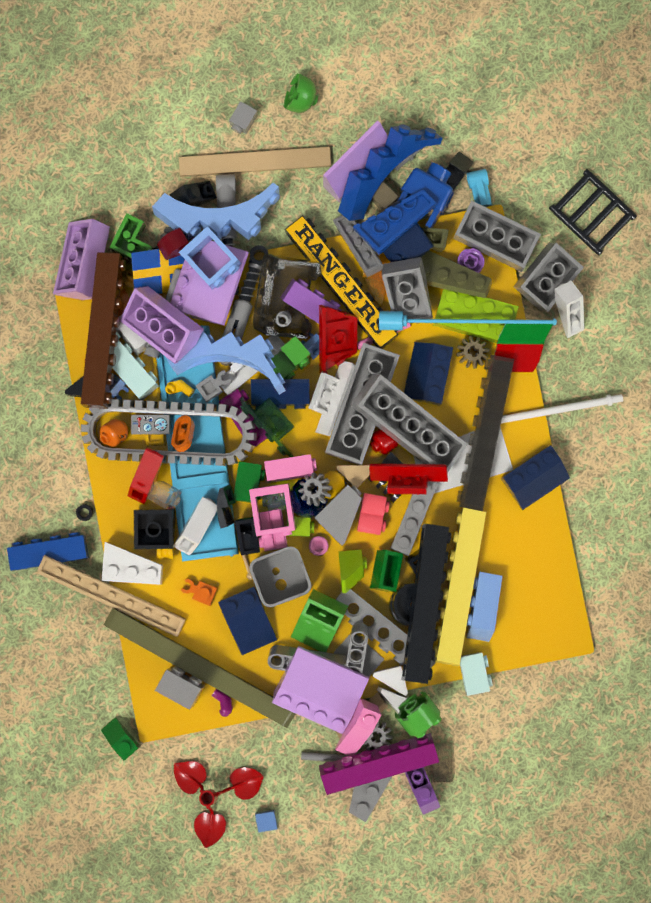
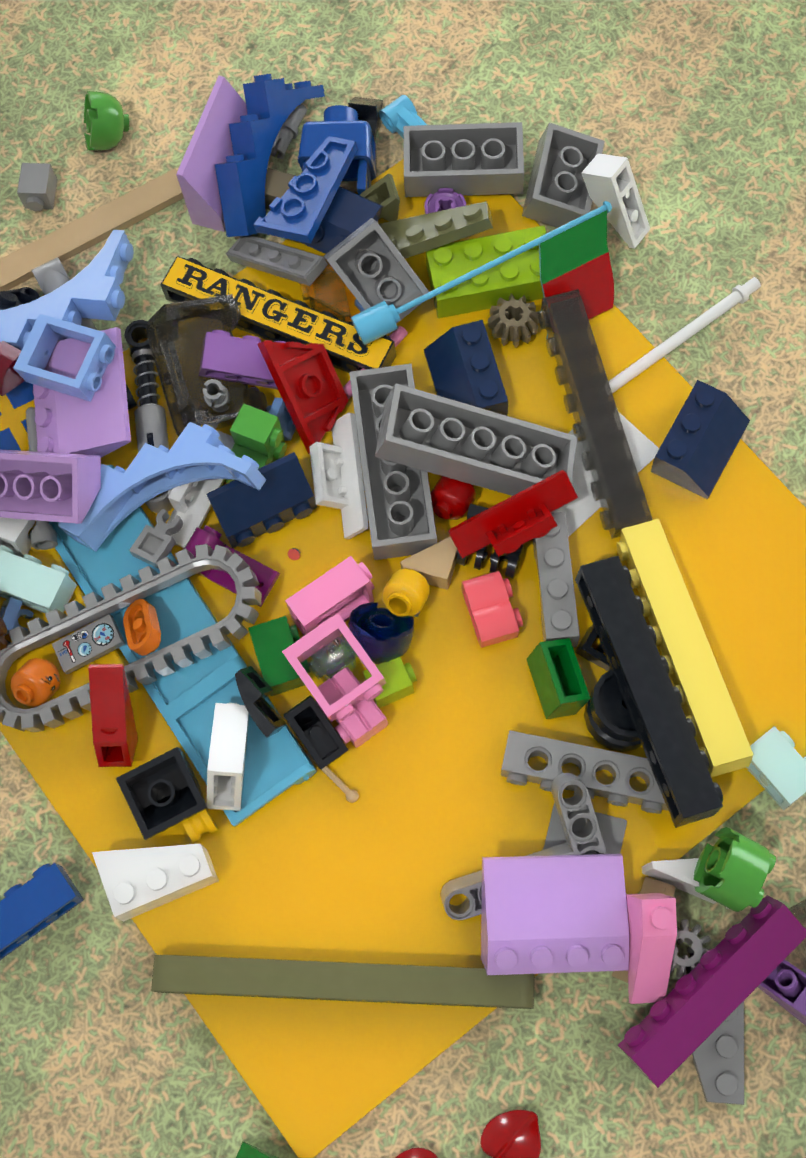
camera: 20 degrees left, 15 degrees down
tan tile [36,555,186,637] -> none
black axle [76,504,94,521] -> none
clear brick [147,481,182,509] -> none
light grey brick [155,666,205,710] -> none
yellow arm [165,380,195,397] -> none
orange plate [181,579,218,606] -> none
magenta arm [212,689,233,717] -> none
dark blue slope [218,587,277,655] -> none
clear green bracket [239,397,294,458] -> none
light grey piece [249,546,312,607] -> none
bright green slope [291,589,348,652] -> none
light grey gear [298,473,333,506] -> none
light grey bar [301,752,349,762] -> none
bright pink tile [309,536,328,556] -> none
light grey slope [315,485,362,546] -> none
lime slope [338,549,367,593] -> none
white slope [372,665,408,696] -> none
light blue wedge [466,572,502,642] -> none
black bar [549,169,637,256] -> none

